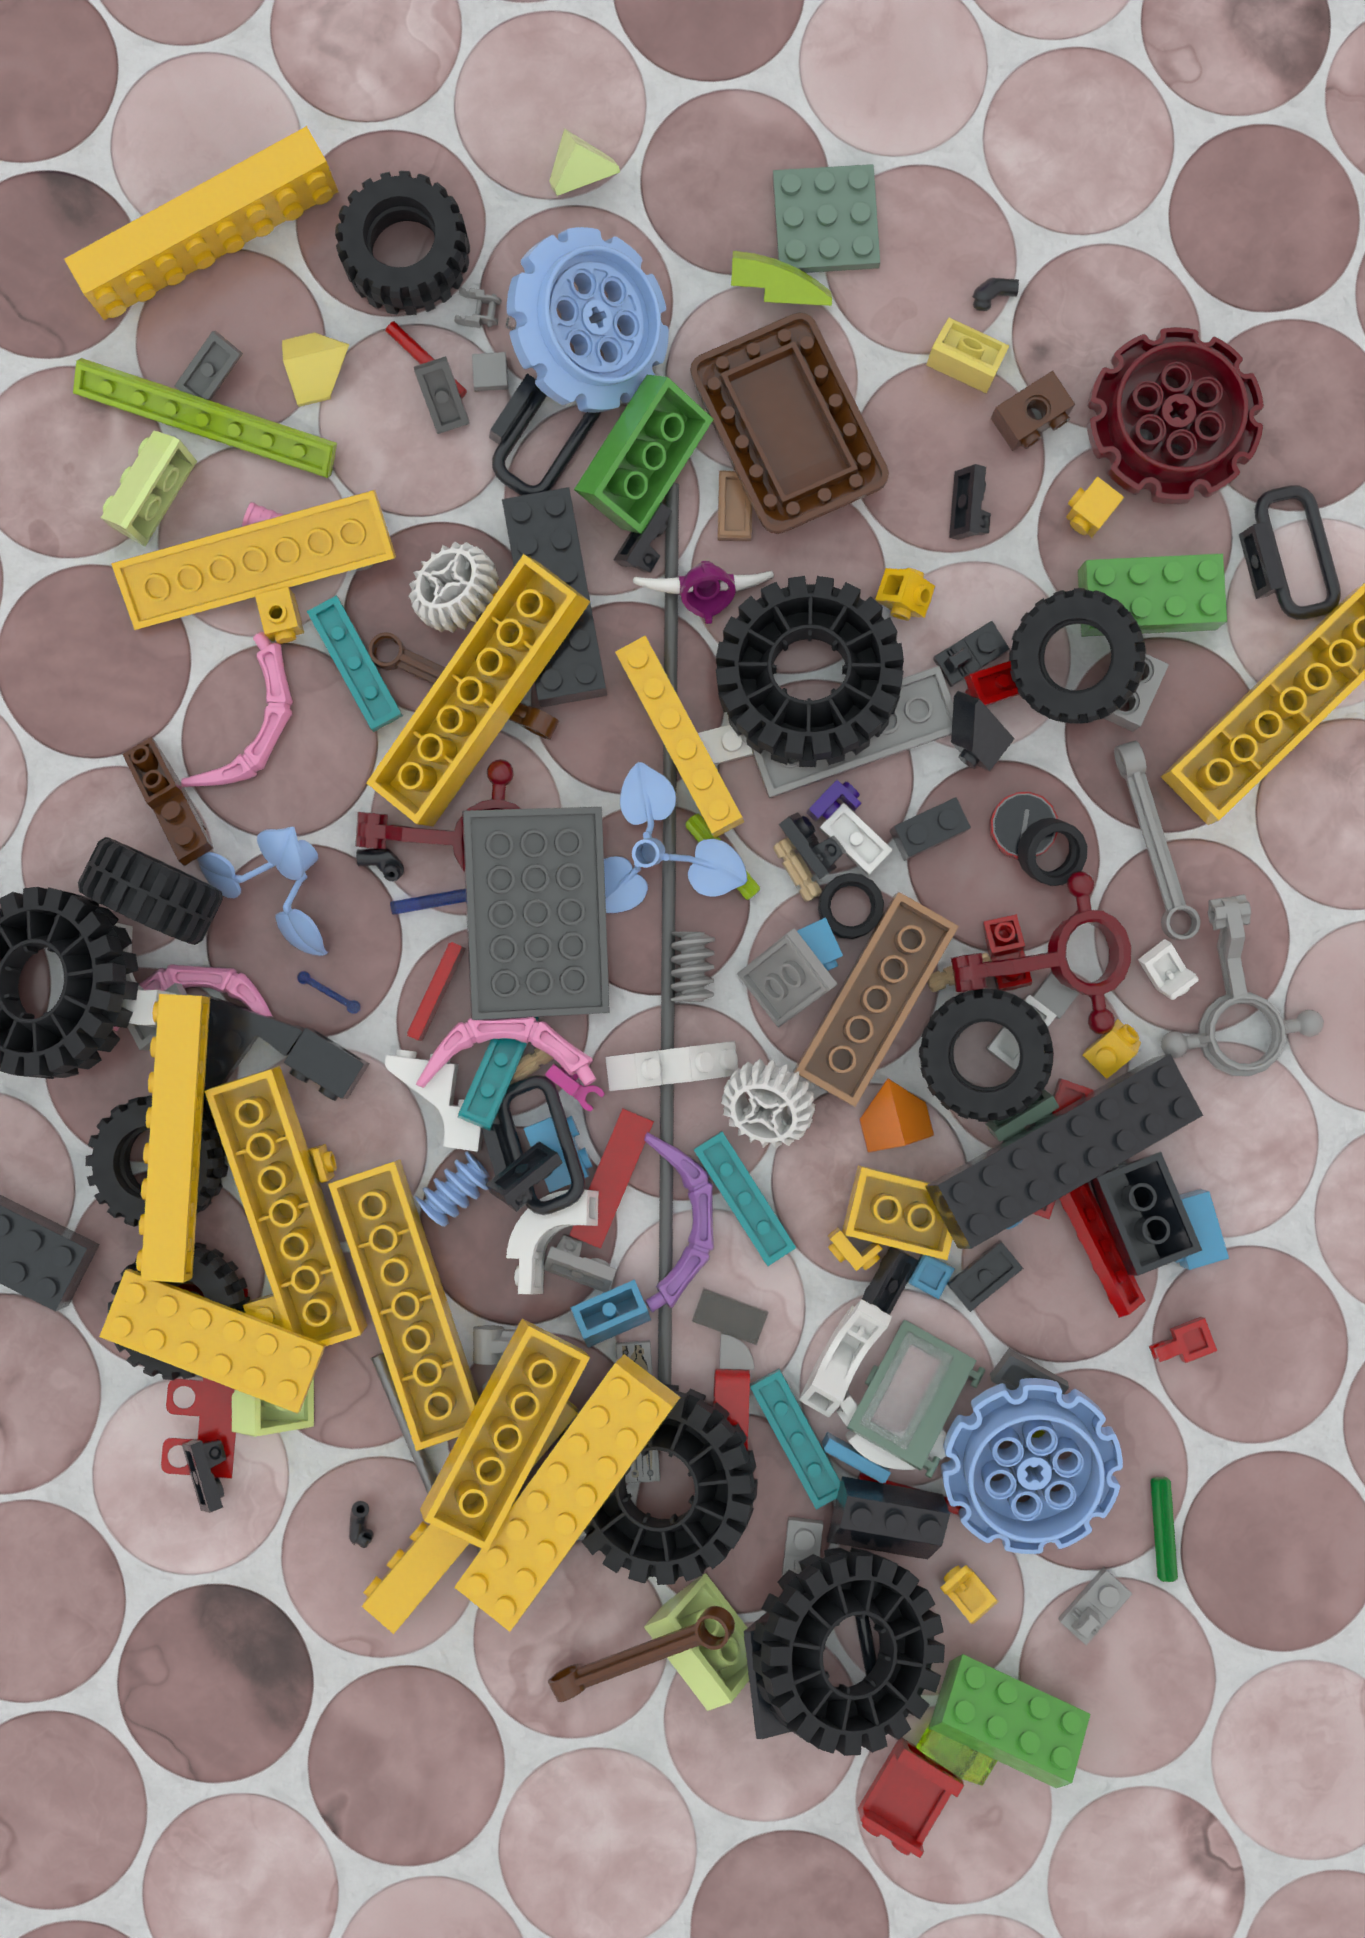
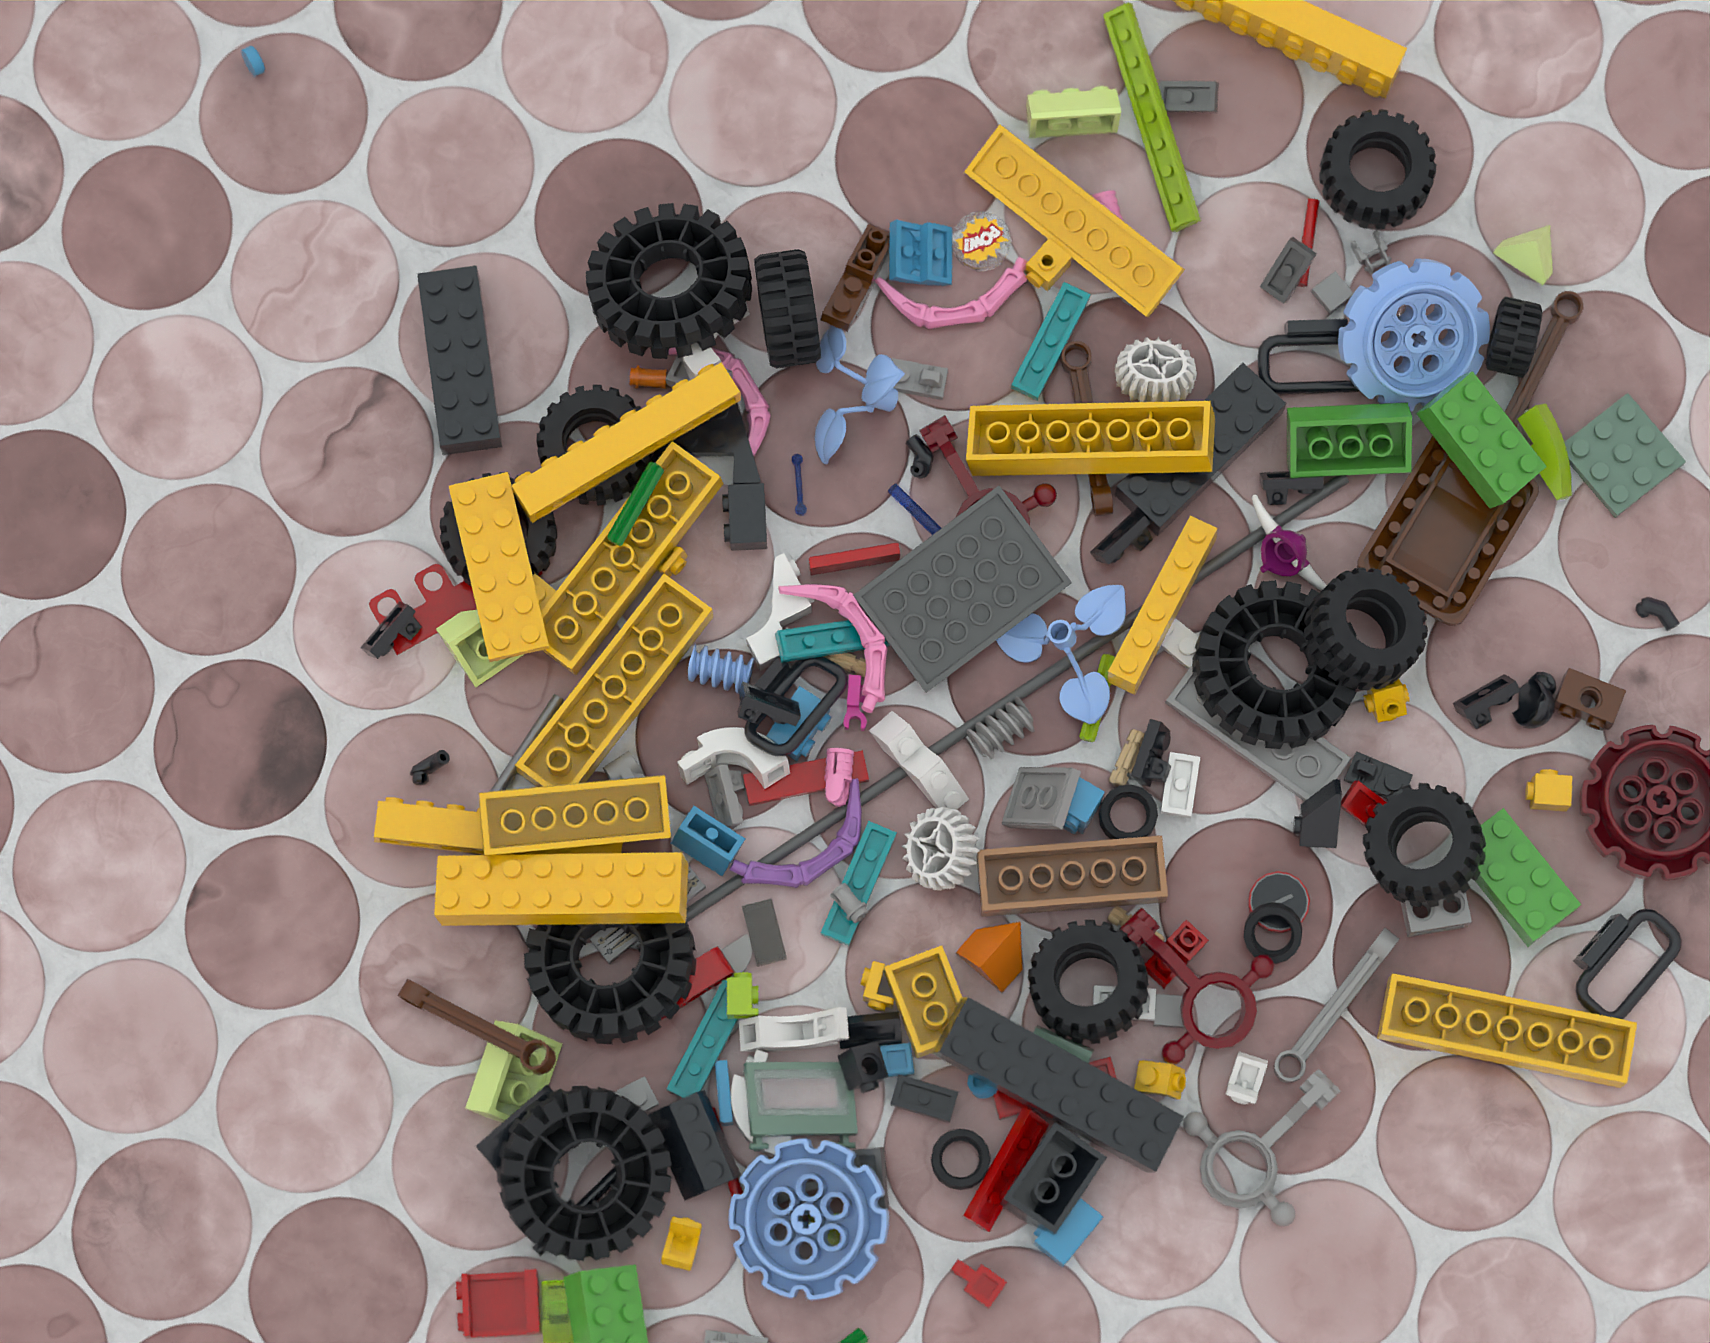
camera: 55 degrees right, 10 degrees down
light yellow slope [282,332,349,407] -> none
medium nougat tile [718,471,752,541] -> none
dark purple bracket [806,780,862,822] -> none
black brick [890,797,971,861] -> none
light yellow slope [926,317,1009,394] -> none
none -> green axle [607,462,664,546]
none -> orange pin [629,365,667,389]
none -> lime brick [727,972,759,1019]
none -> bright pink hinge [824,748,854,807]
none -> light grey pin [830,883,869,923]
none -> black brick [838,1041,889,1093]
none -> dark azure slope [889,220,952,286]
none -> light grey hinge [891,358,948,400]
none -> black tyre [931,1128,991,1190]
none -> tile [952,211,1011,271]
none -> black hinge [1090,512,1153,565]
none -> black tyre [1304,567,1428,691]
none -> bright green brick [1416,371,1547,508]
none -> black tyre [1485,296,1542,378]
none -> reddish brown piece [1505,291,1584,428]
none -> black hair [1512,672,1556,729]

